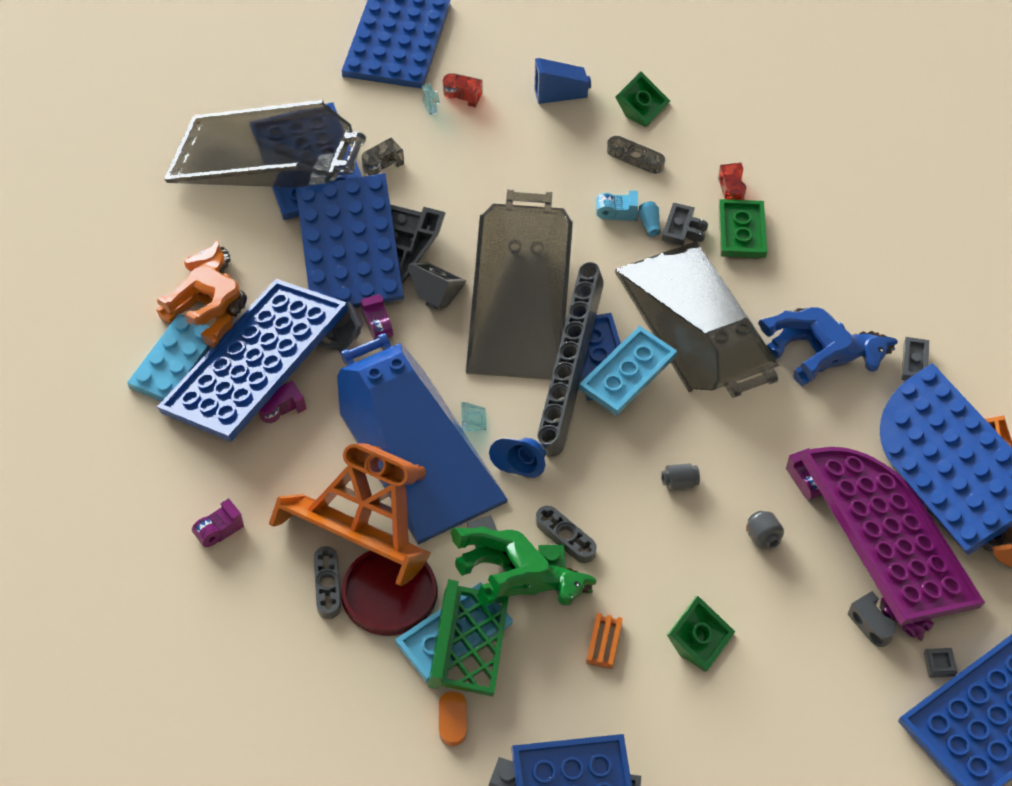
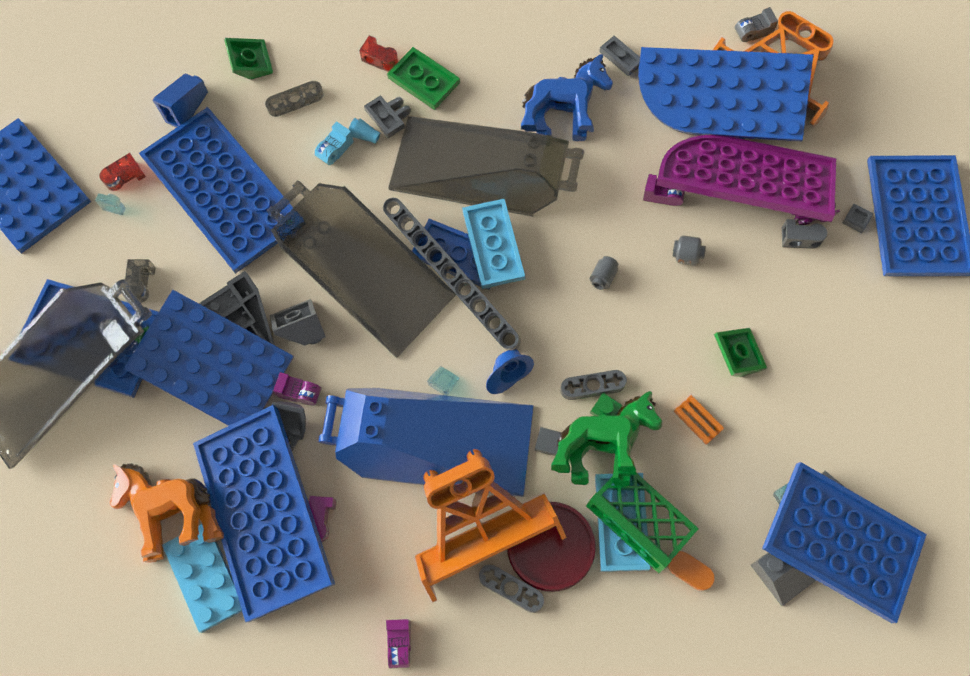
camera: 50 degrees left, 15 degrees up
none -> blue plate [139,107,305,274]

